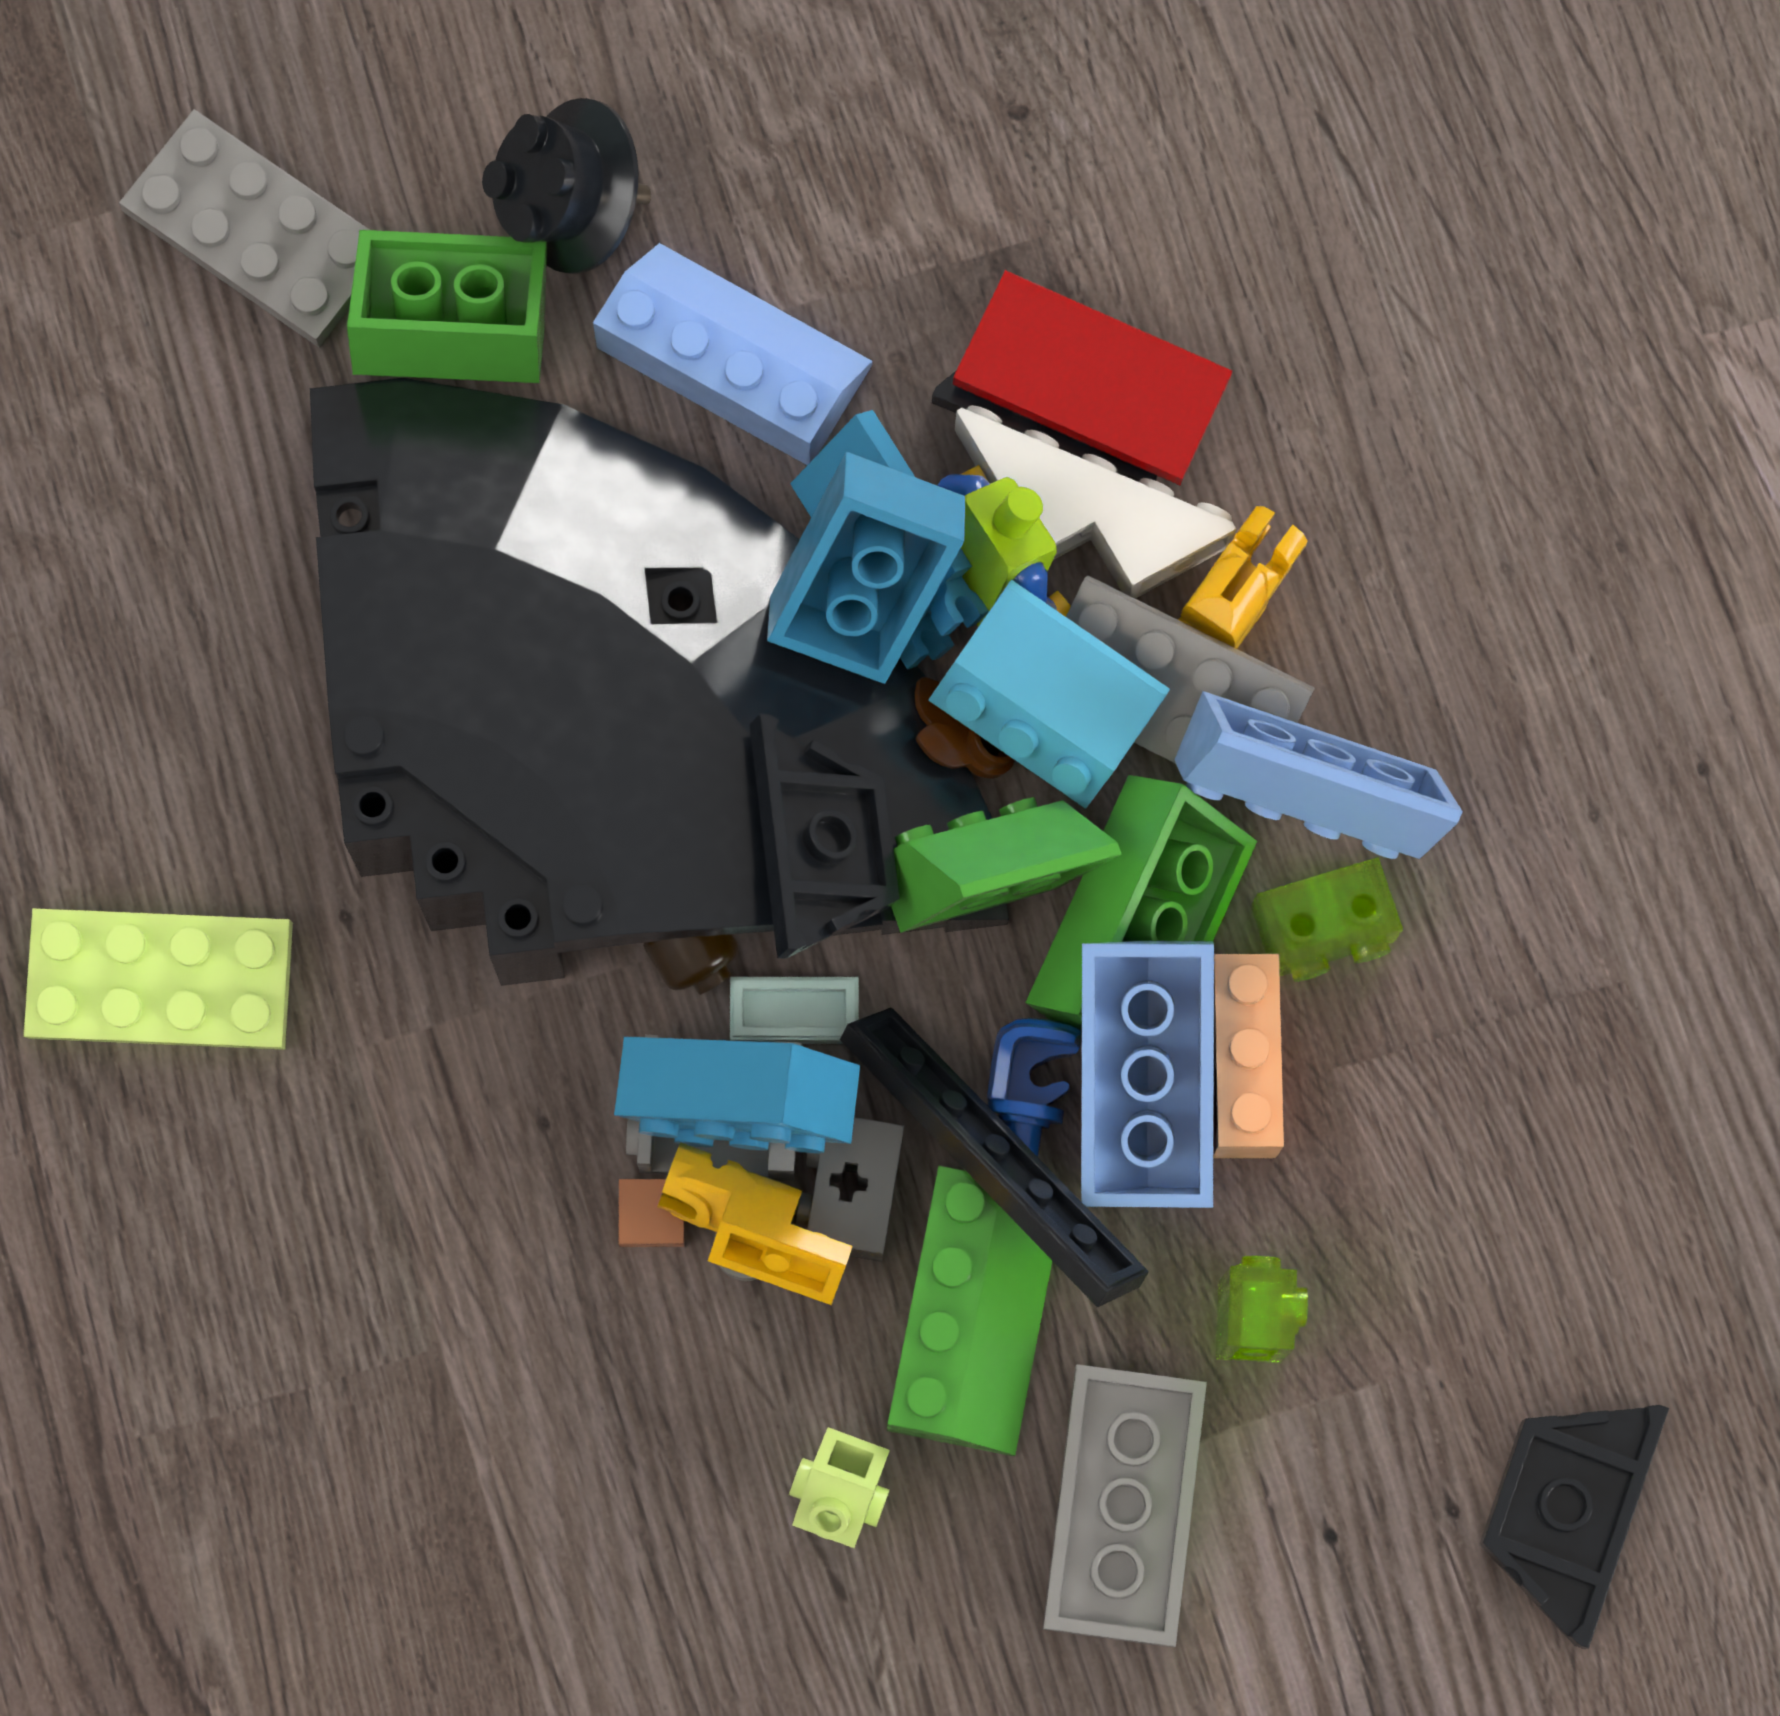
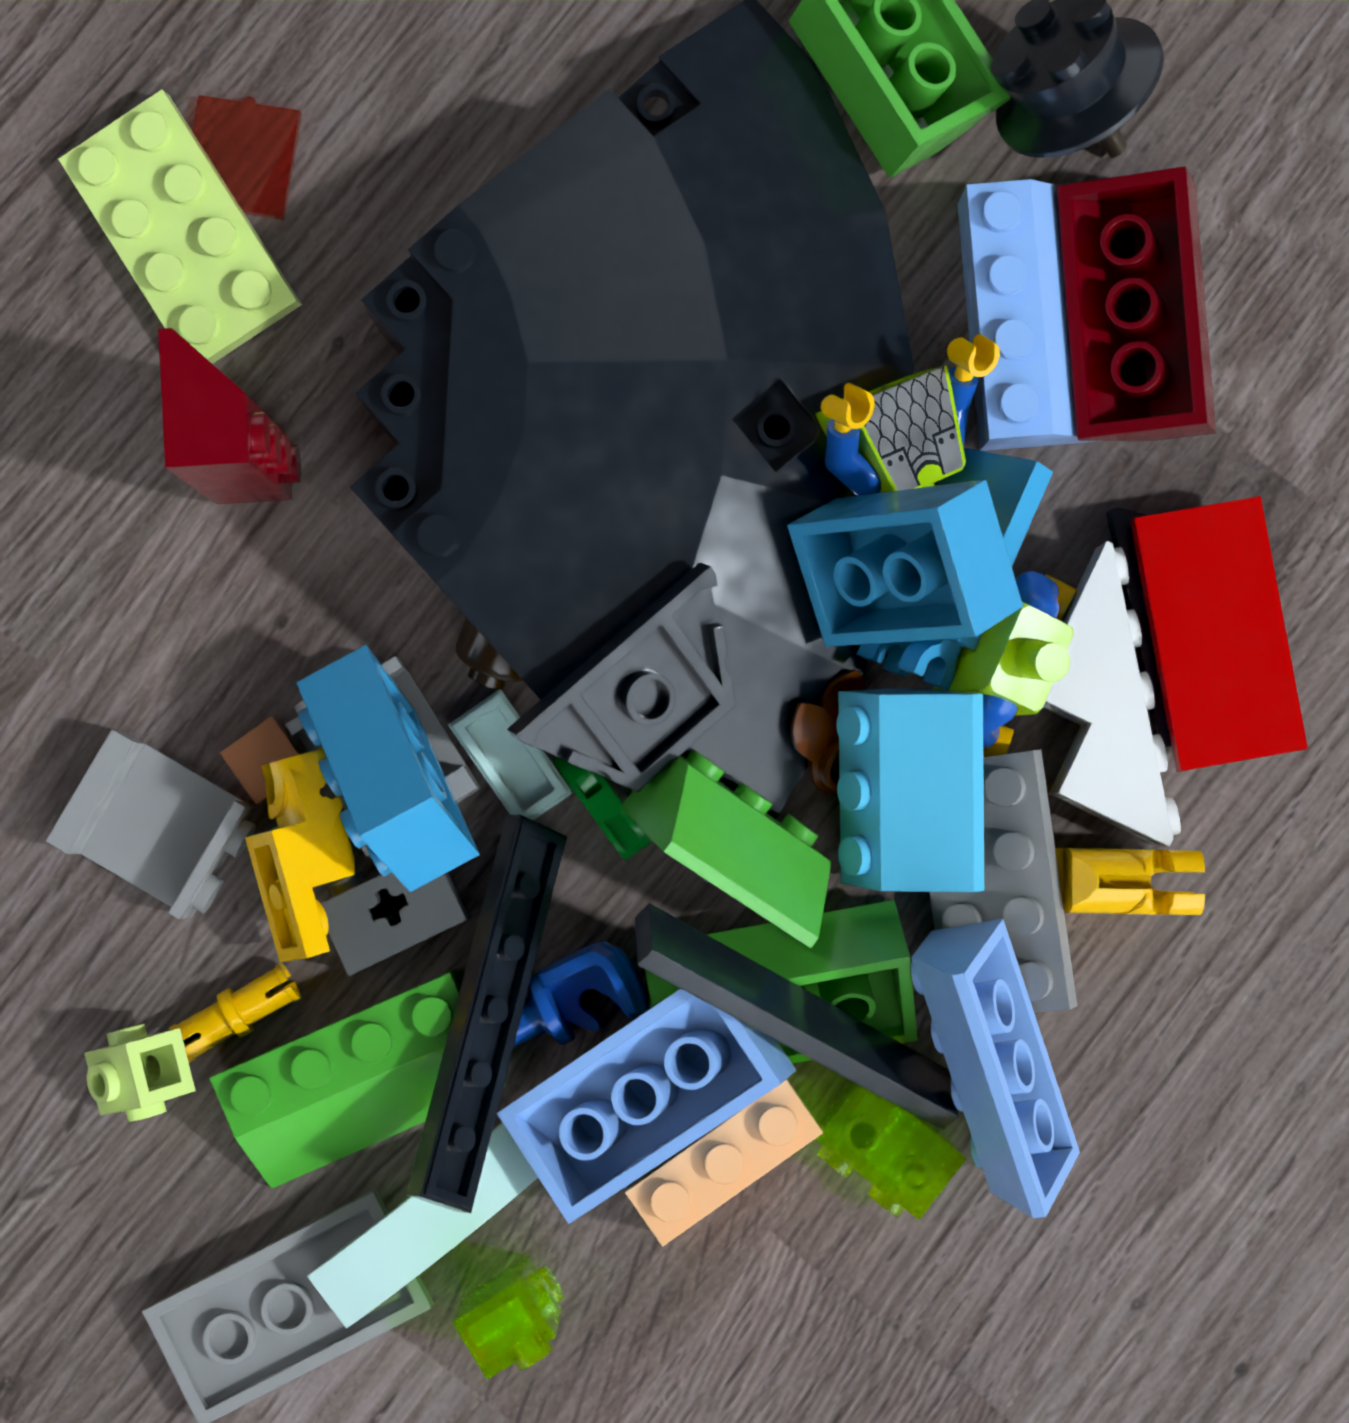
camera: 55 degrees right, 10 degrees up
none -> light grey panel [46,729,256,920]
none -> dark red slope [158,328,302,504]
none -> yellow pin [169,963,301,1063]
none -> clear red piece [192,95,302,220]
none -> light aqua slope [307,1123,538,1329]
none -> green piece [552,756,651,862]
none -> black tile [635,903,959,1130]
none -> torso [816,334,1000,496]
none -> dark red slope [1057,166,1216,441]

